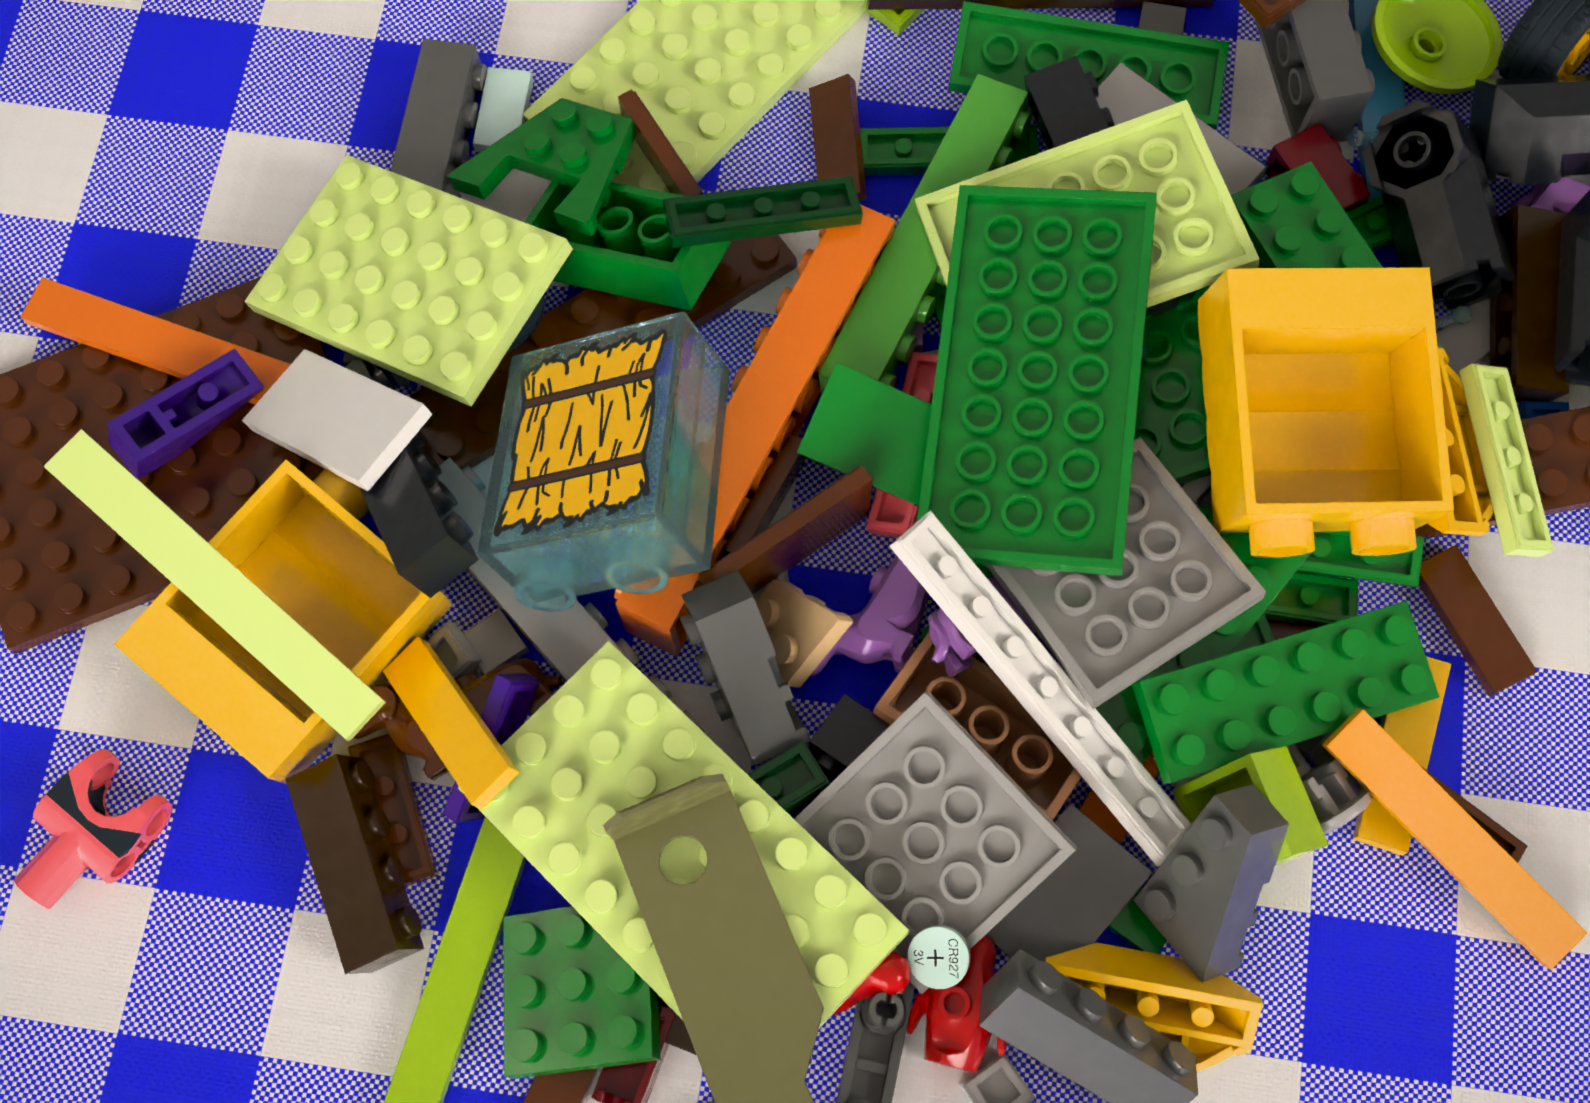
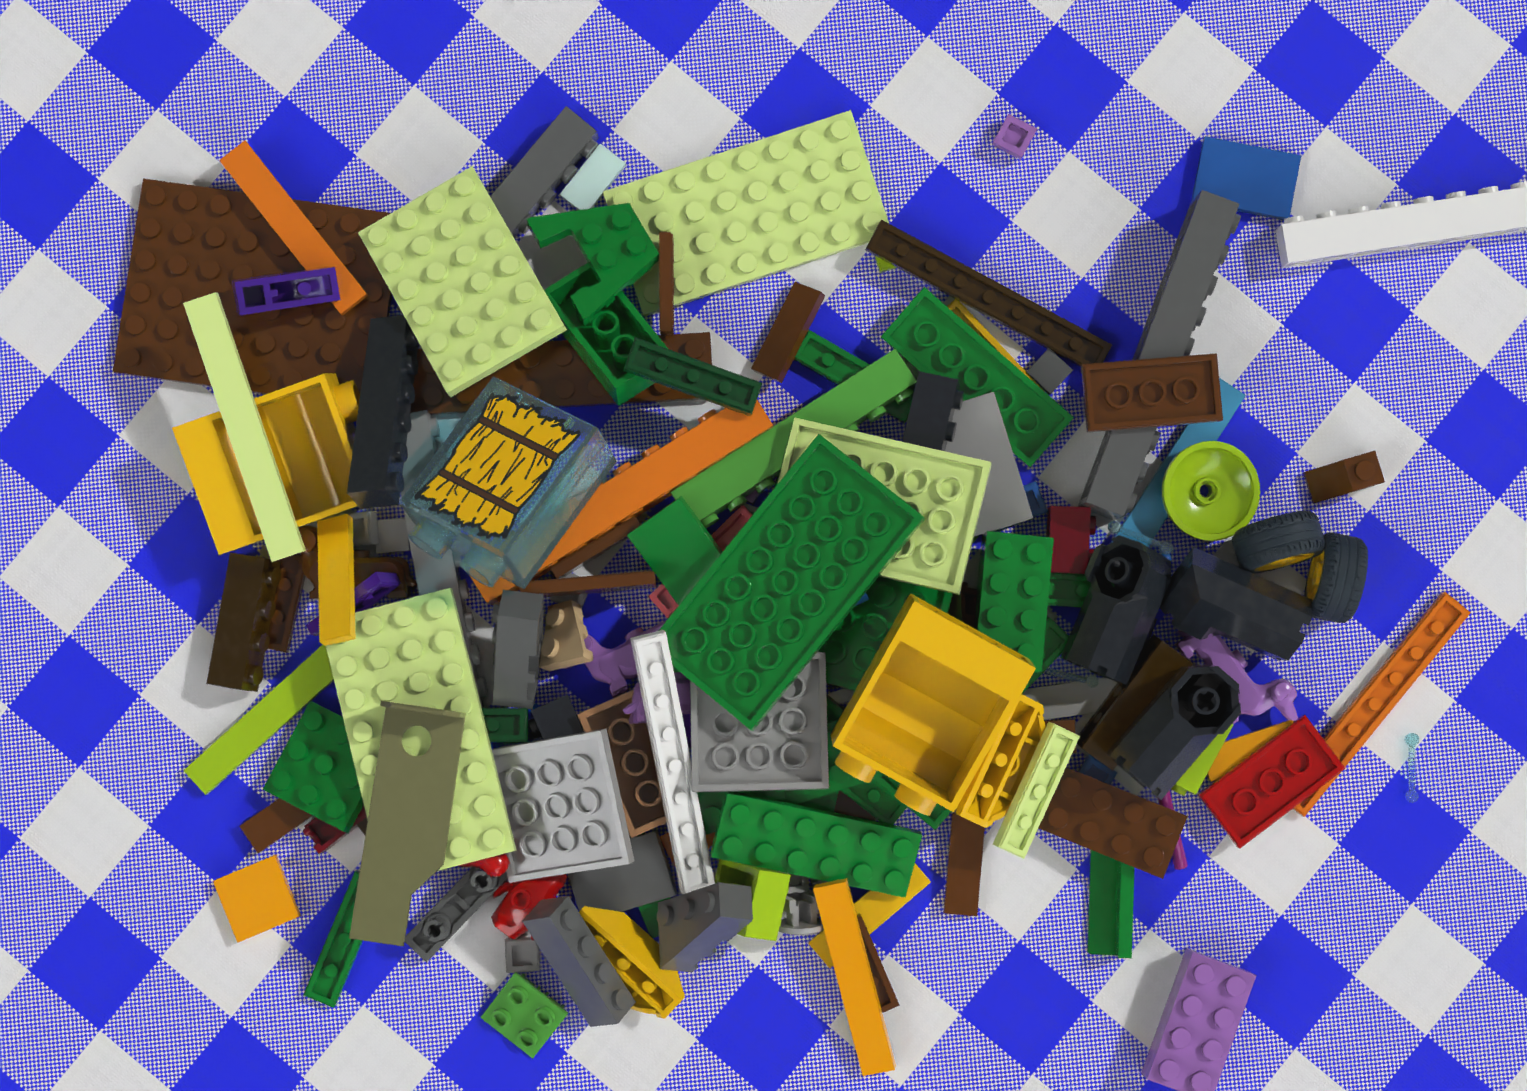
camera: 30 degrees right, 15 degrees up
coral connector [14,749,173,909] -> none
white tile [242,349,432,491] -> none
light aqua piece [908,925,971,989] -> none

